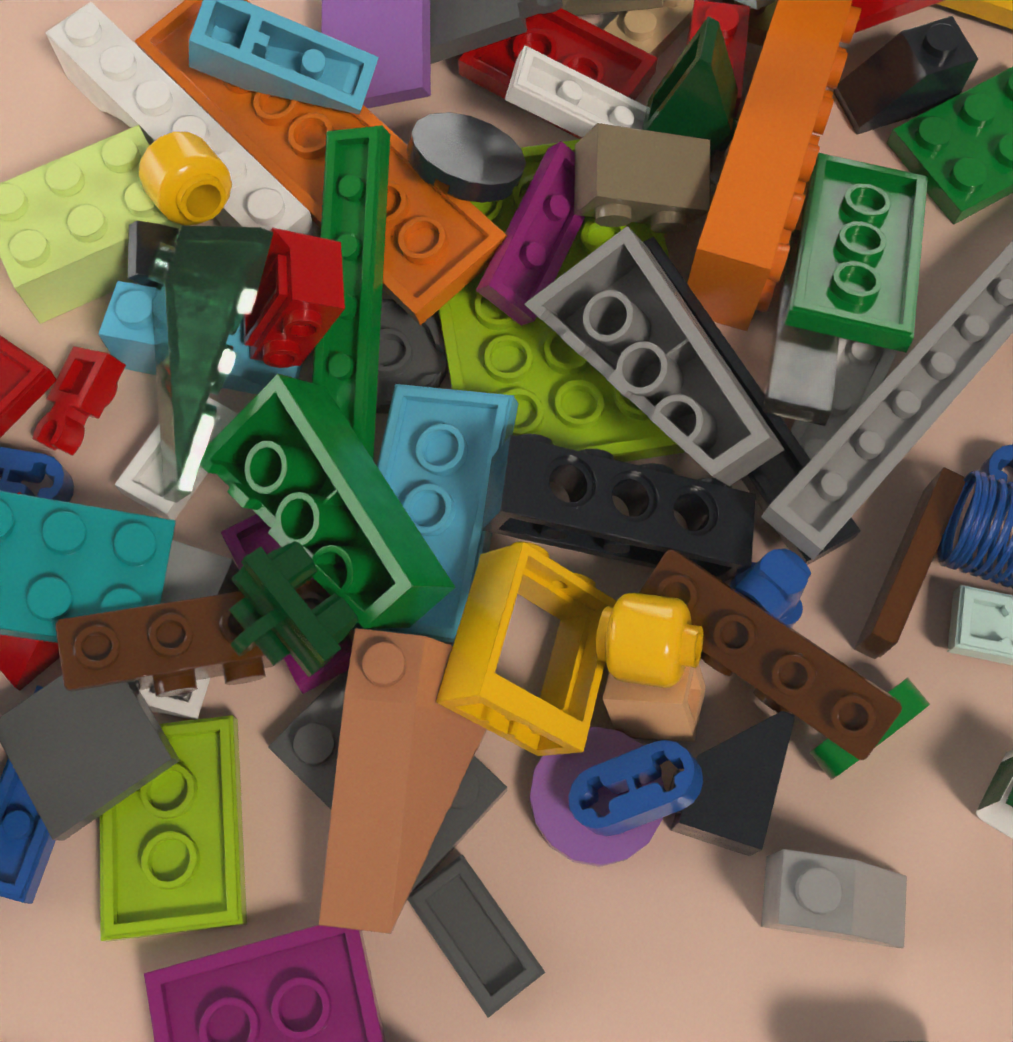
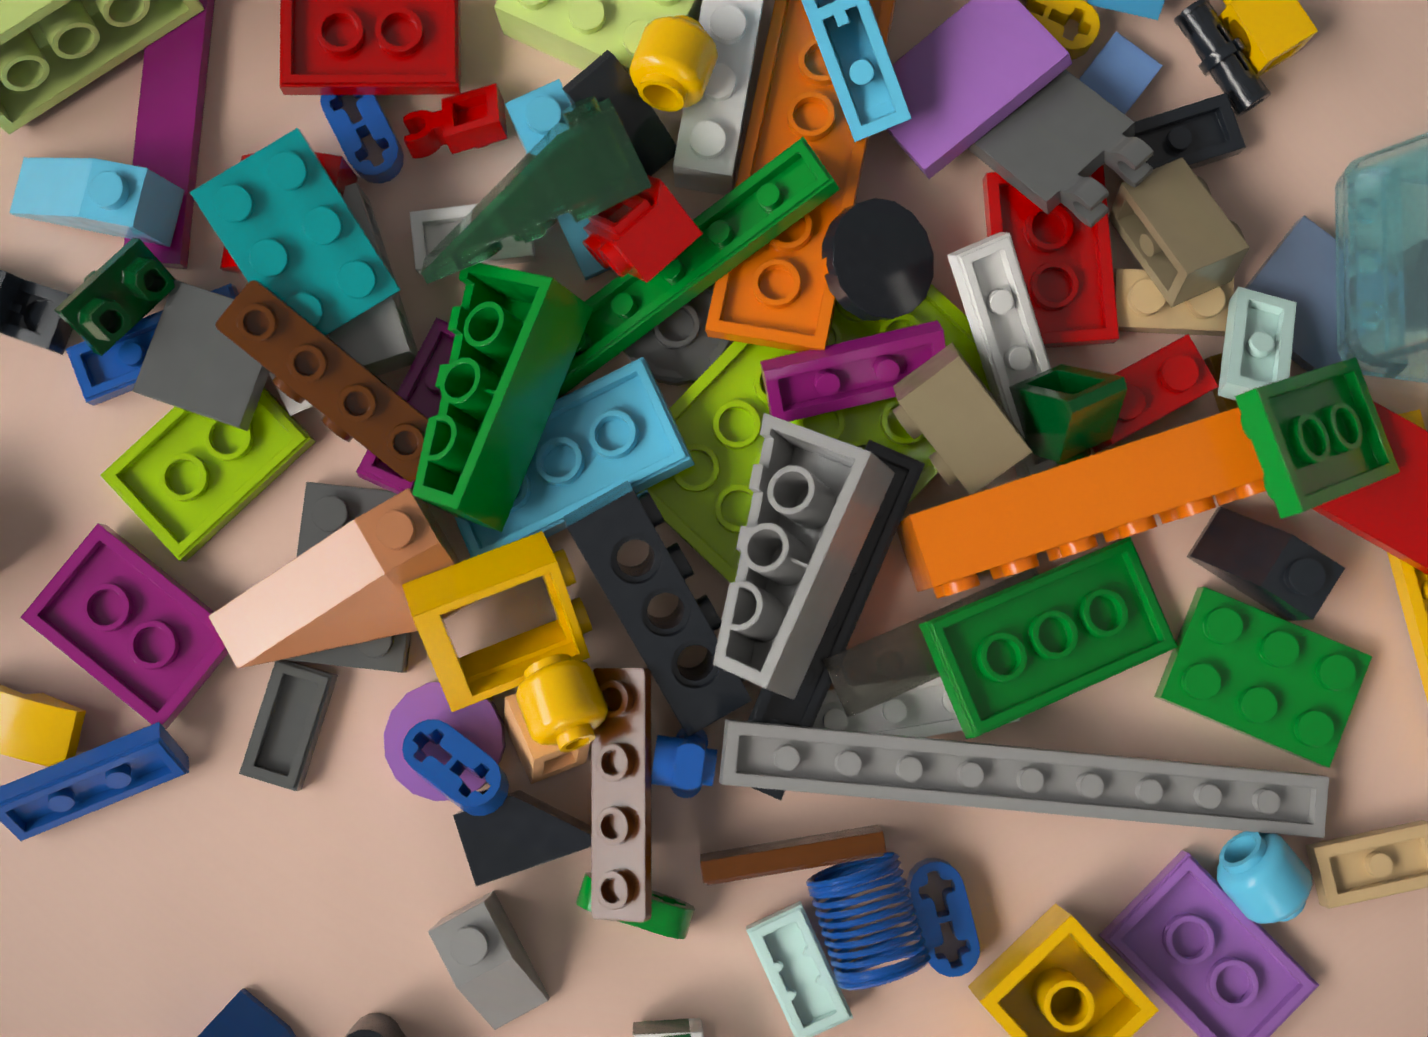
camera: 55 degrees right, 15 degrees up
dark green hips [229,541,359,677] -> none

